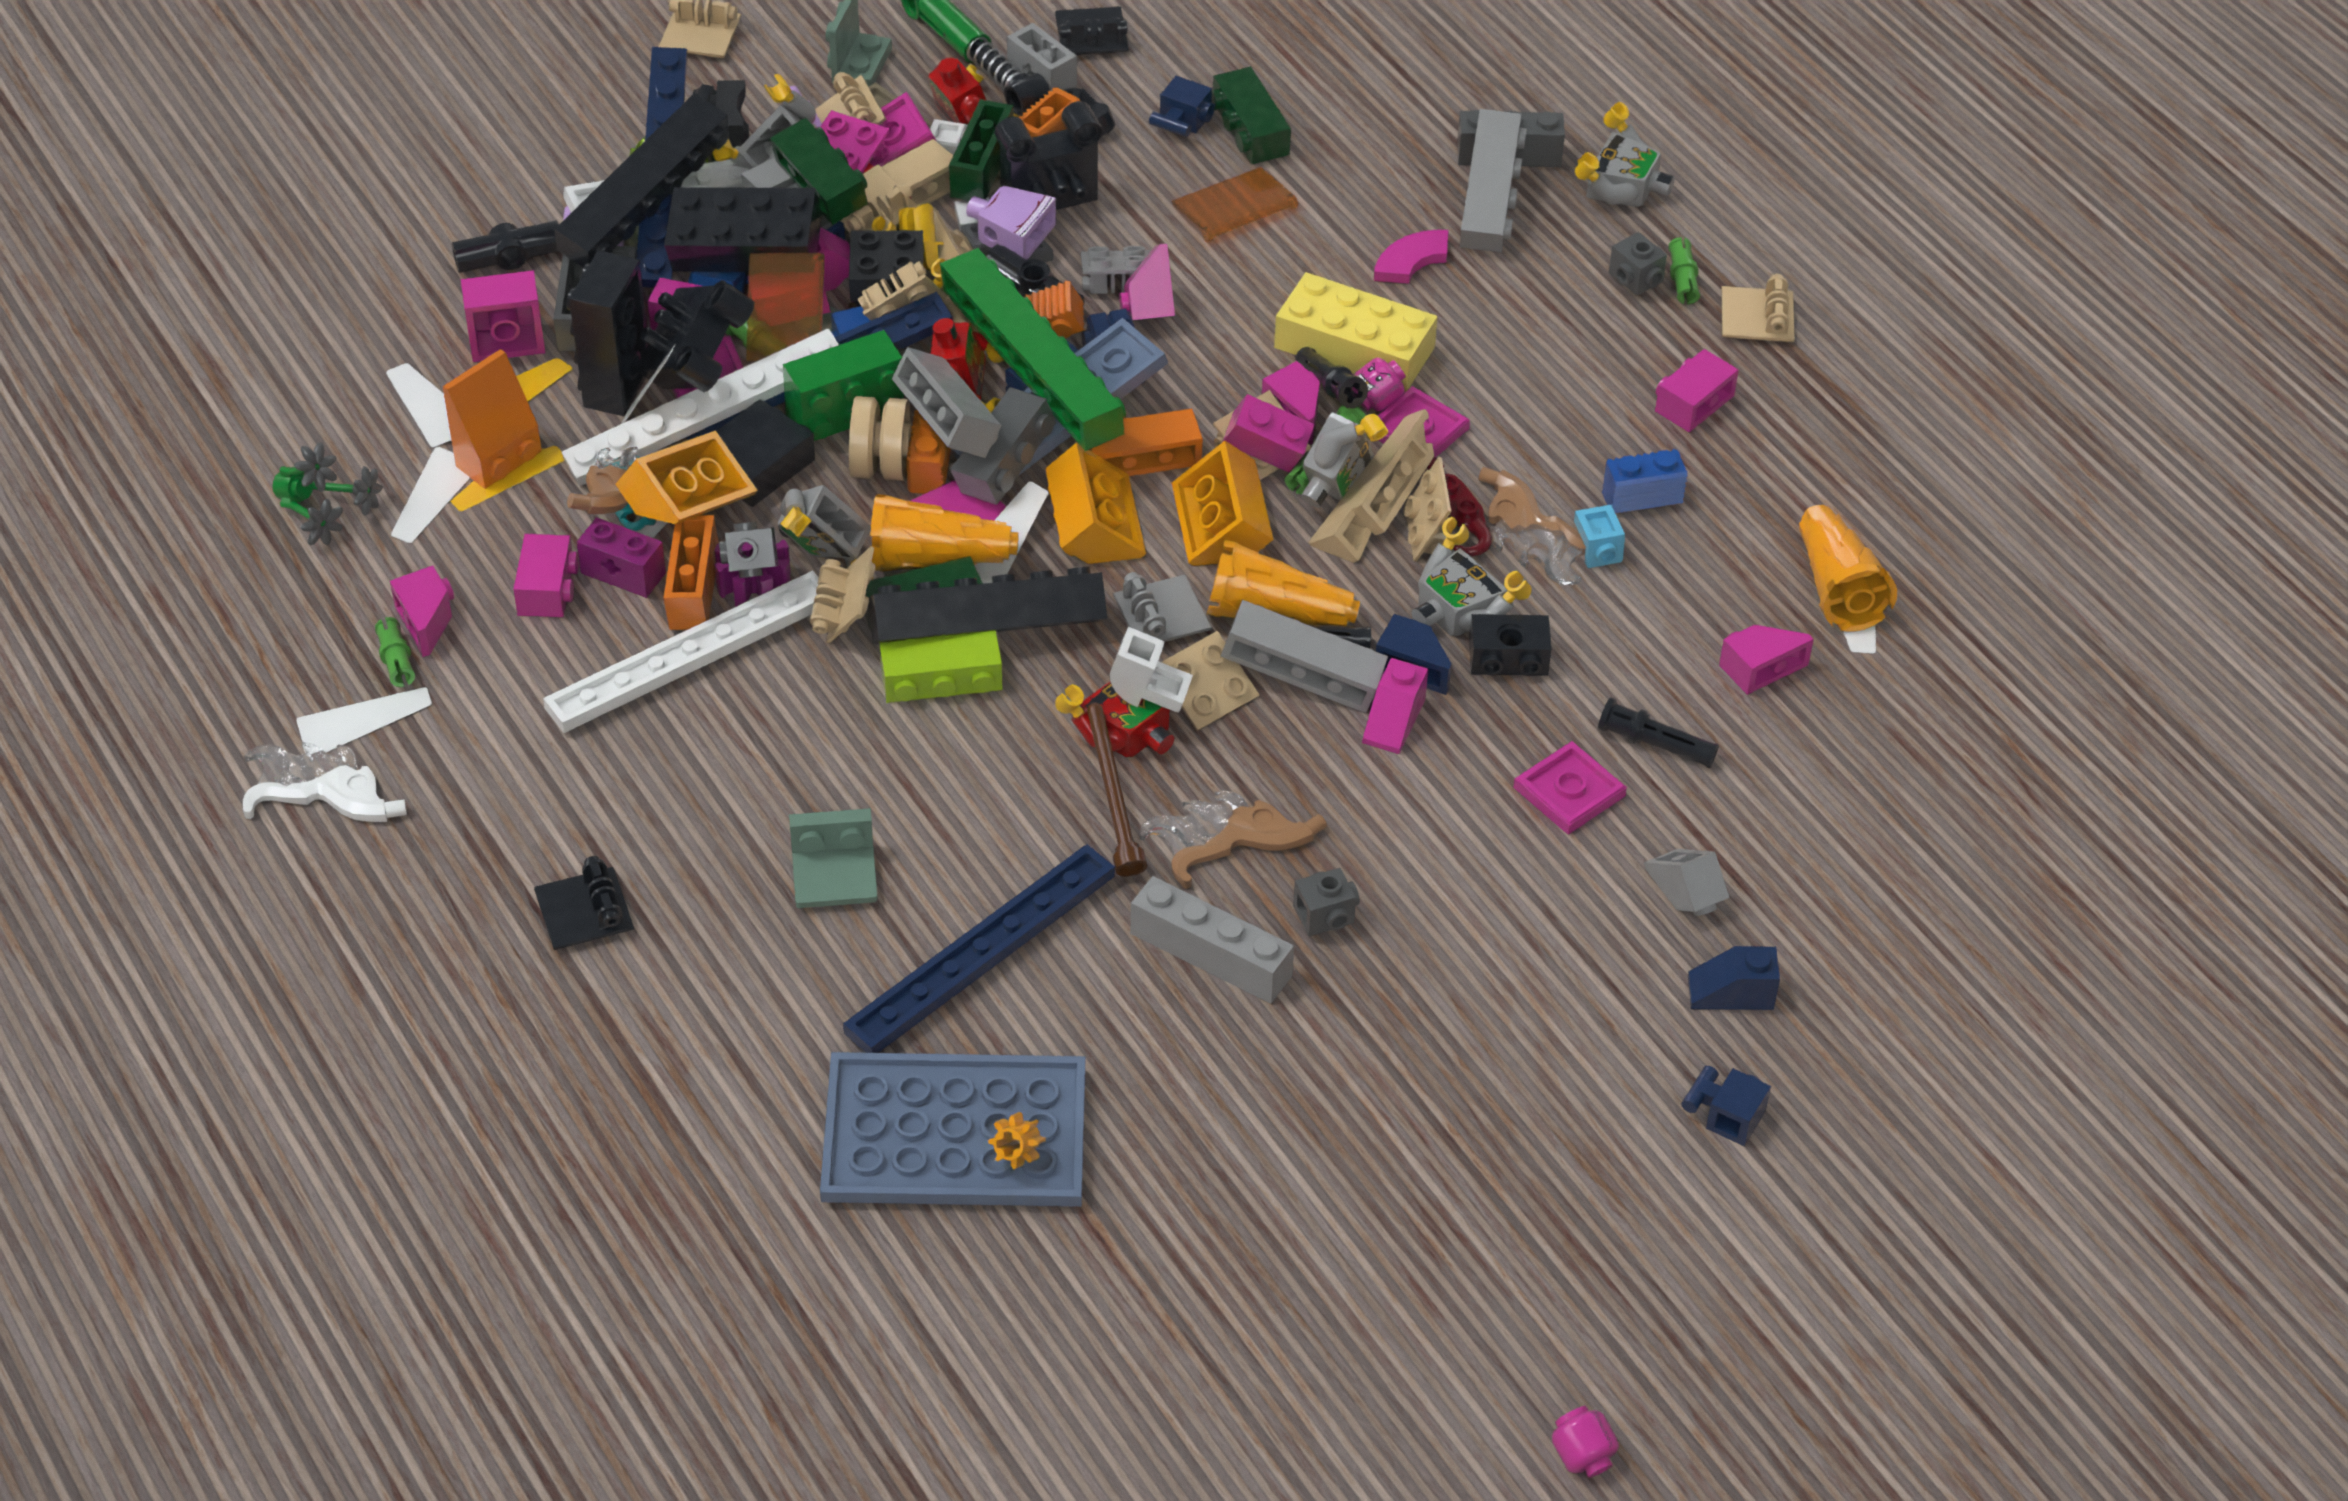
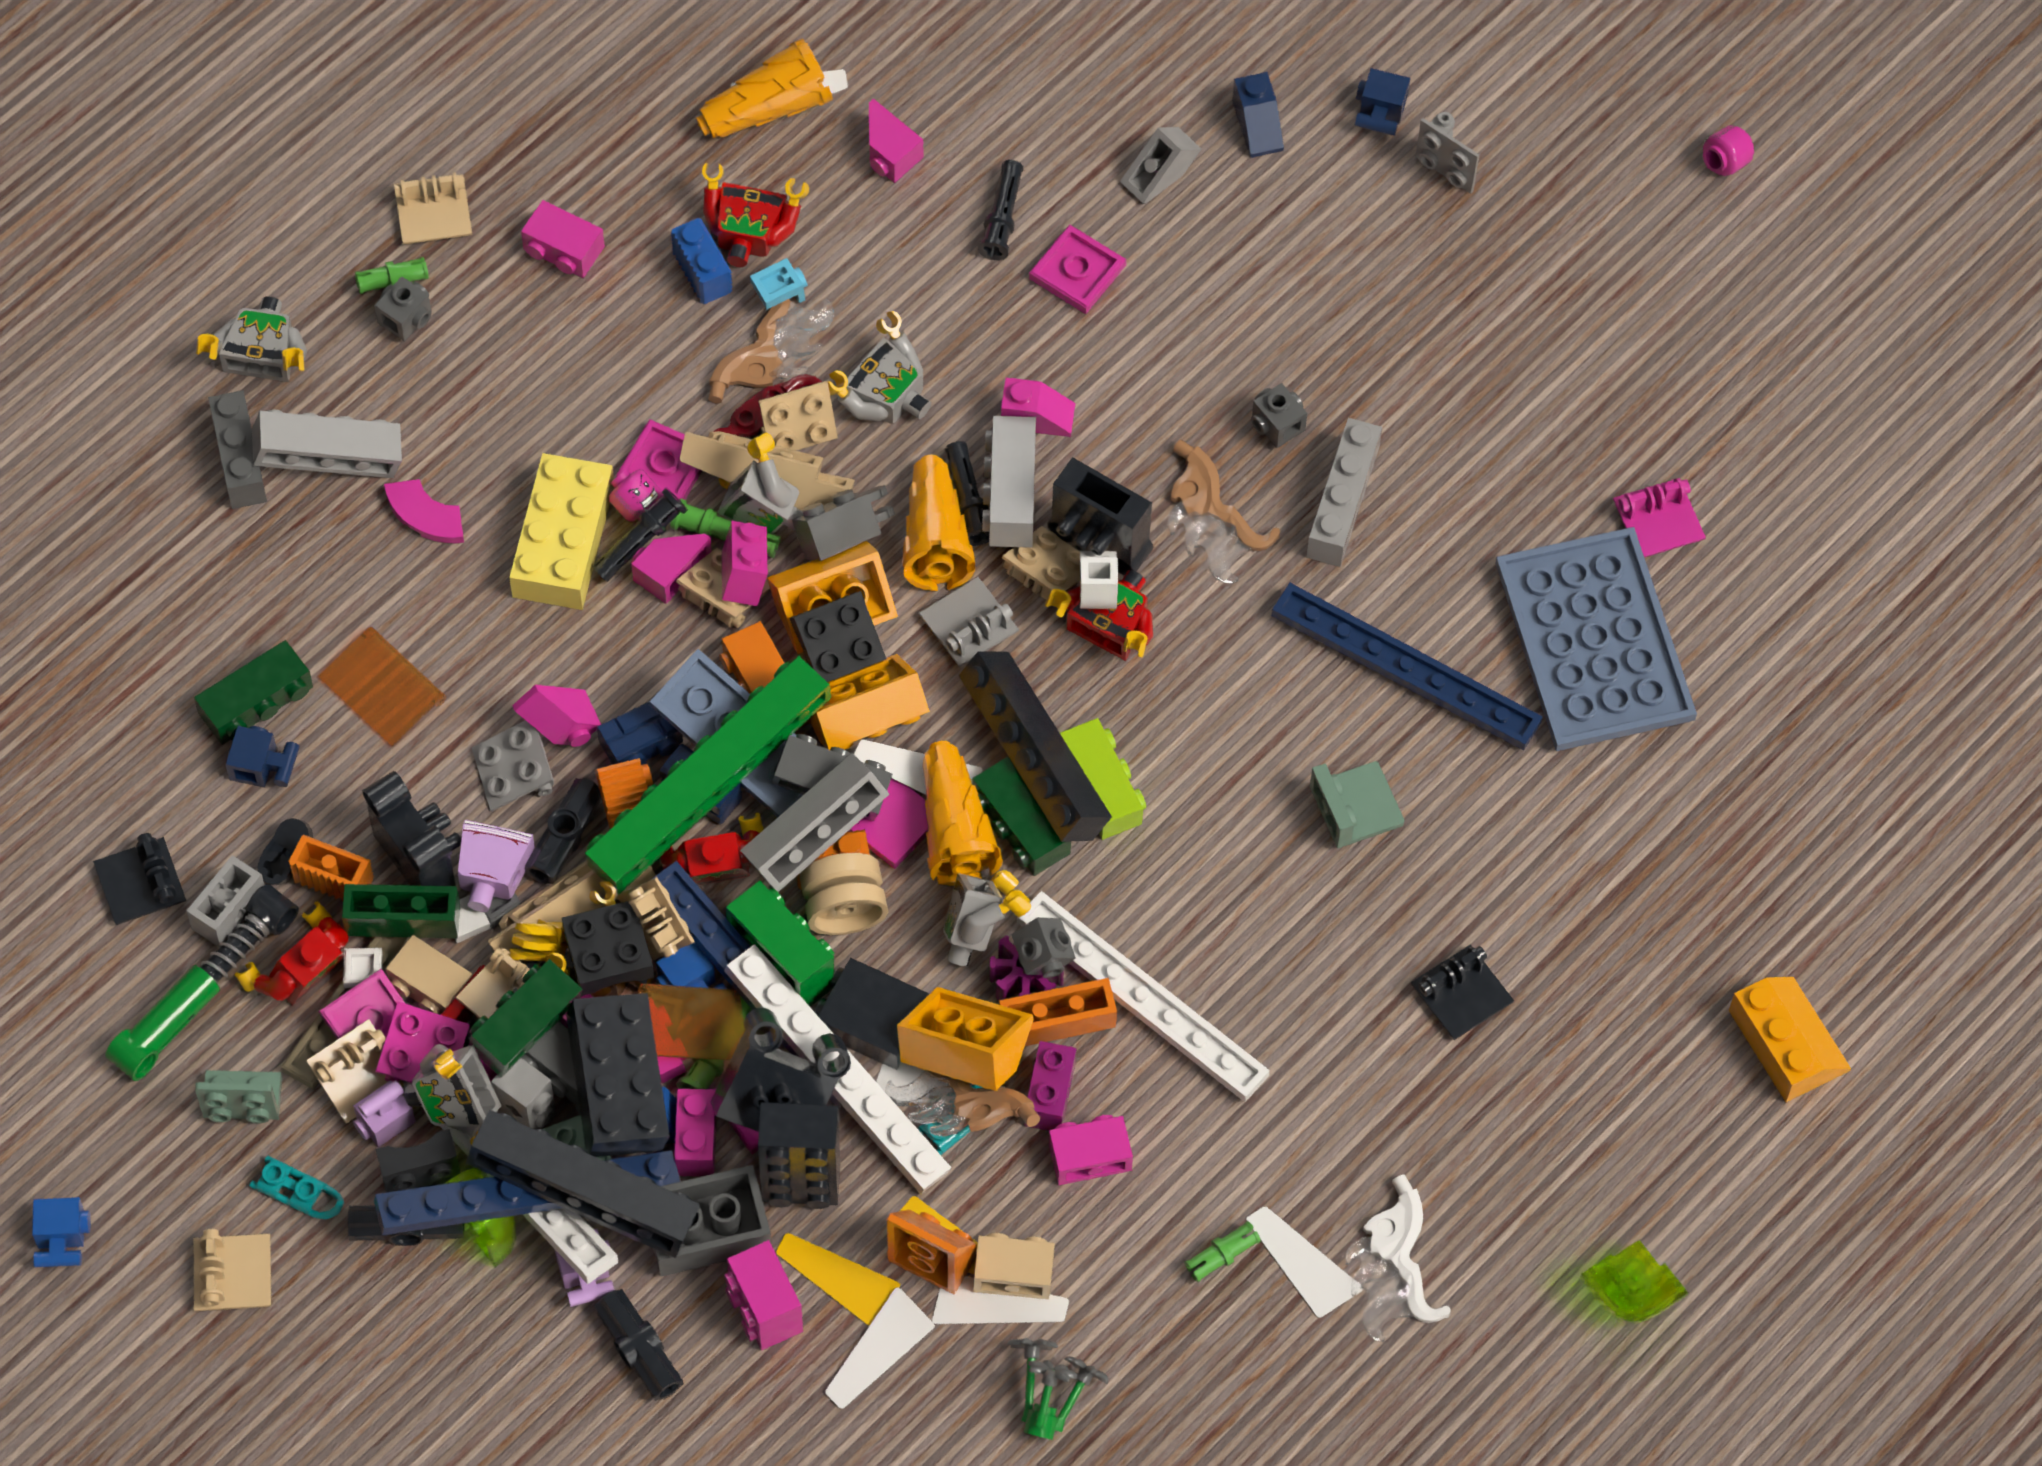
camera: 105 degrees left, 15 degrees up
dark pink slope [390,565,454,657] -> none
white sticker [621,345,675,424] -> none
tan hinge [810,547,875,643] -> none
light orange gear [988,1112,1046,1169] -> none
reddish brown piece [1087,702,1148,877] -> none
dark blue slope [1376,614,1452,695] -> none
black brick [1469,614,1552,676] -> none
none -> teal piece [250,1155,344,1219]
none -> red torso [702,163,809,267]
none -> black brick [789,591,887,682]
none -> dark grey hinge [792,485,895,561]
none -> tan brick [973,1233,1055,1299]
none -> black piece [1047,457,1154,576]
none -> light grey hinge [1415,112,1479,193]
none -> clear neon green brick [1580,1240,1688,1324]
none -> dark pink hinge [1613,478,1706,558]
none -> light orange slope [1729,977,1851,1102]

